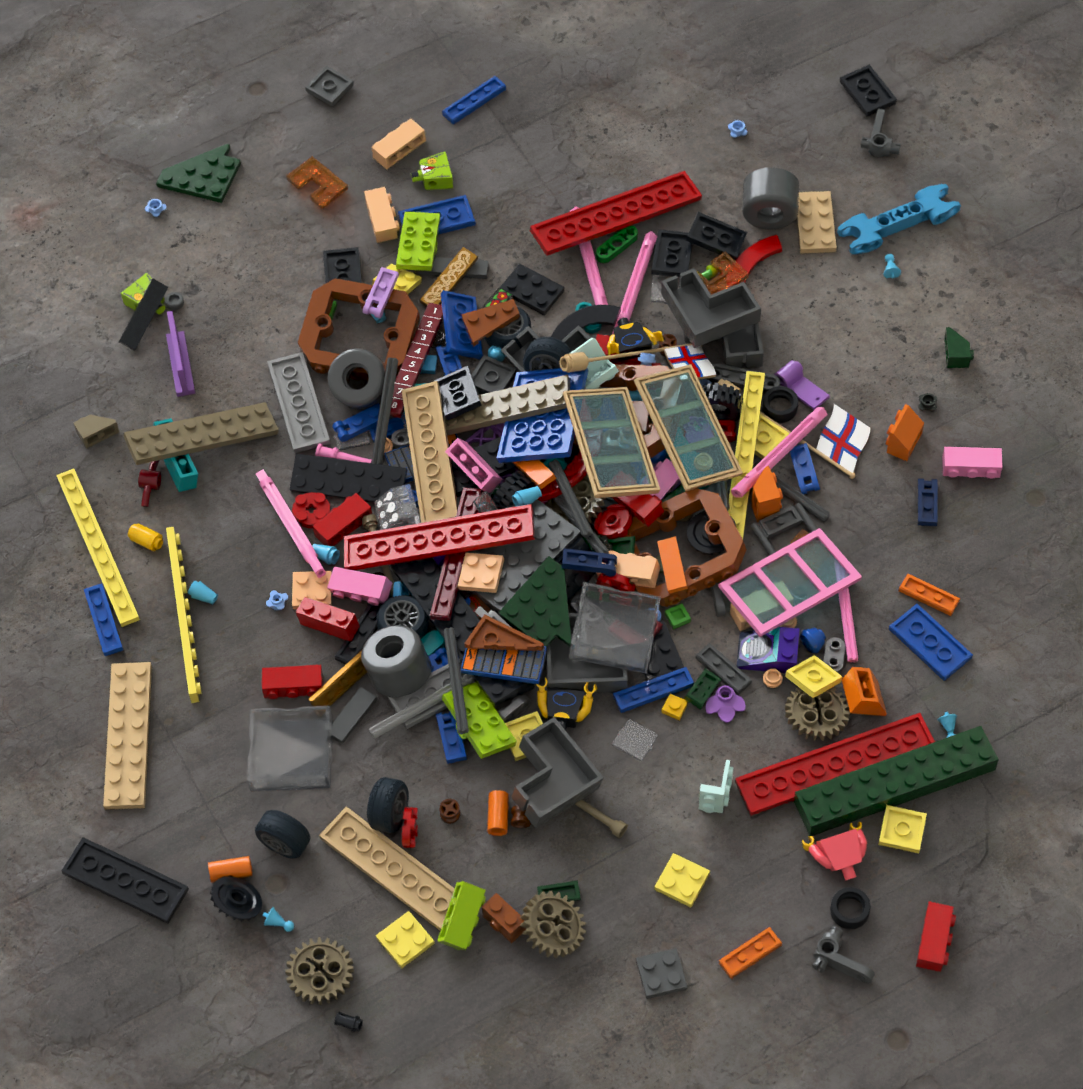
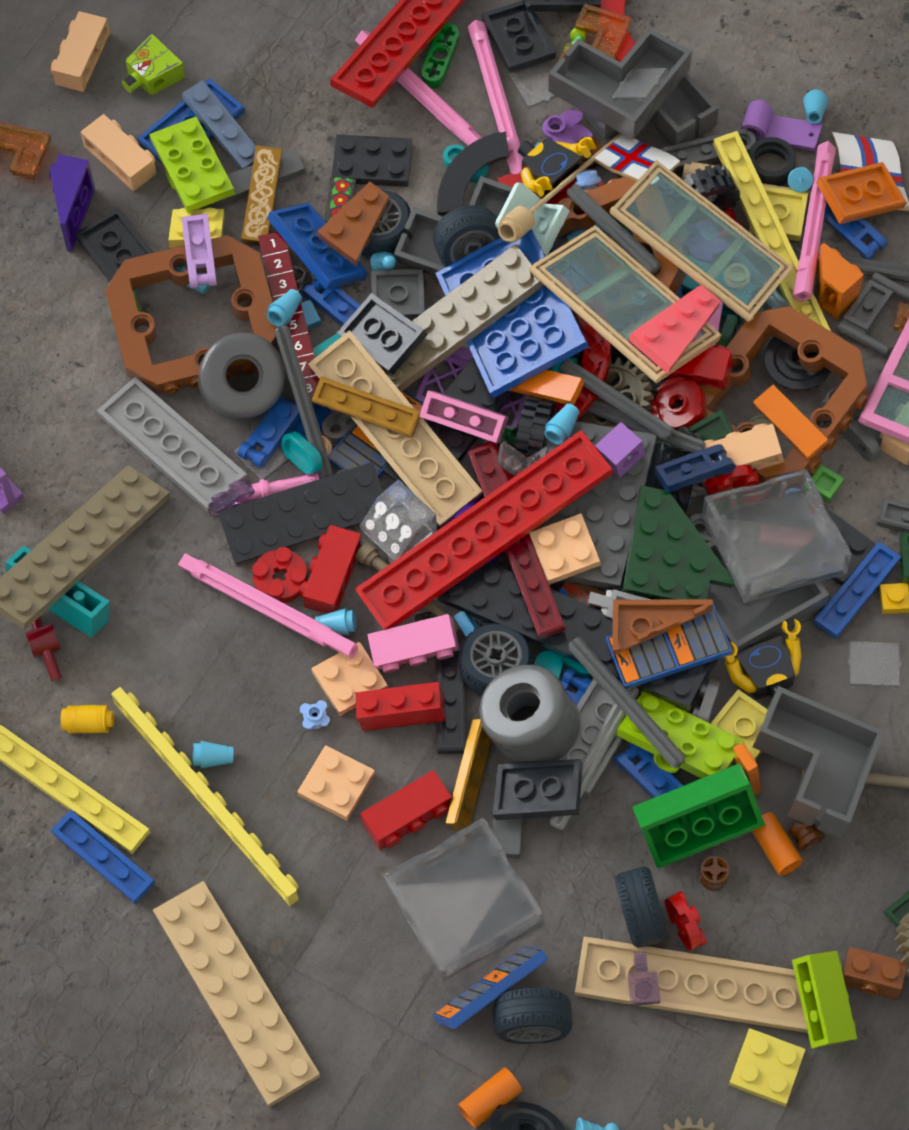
camera: 30 degrees left, 5 degrees up
none -> dark purple slope [49,154,95,252]
none -> sand blue plate [182,80,256,170]
none -> clear purple plate [208,479,255,516]
none -> medium azure cone [266,289,302,327]
none -> teal tile [281,432,322,475]
none -> light nougat plate [297,745,375,821]
none -> pearl gold tile [311,376,421,438]
none -> tile [433,946,548,1029]
none -> black plate [493,759,583,820]
none -> medium lavender plate [543,110,593,144]
none -> dark grey axle [567,184,661,275]
none -> medium lavender piece [595,422,645,478]
none -> clear piece [611,68,668,101]
none -> plate [627,951,661,1006]
none -> coral wing [629,285,721,374]
none -> green brick [632,763,765,869]
none -> orange tile [733,743,761,795]
none -> medium azure piece [788,166,813,192]
none -> medium azure cone [803,89,829,124]
none -> orange tile [816,162,907,224]

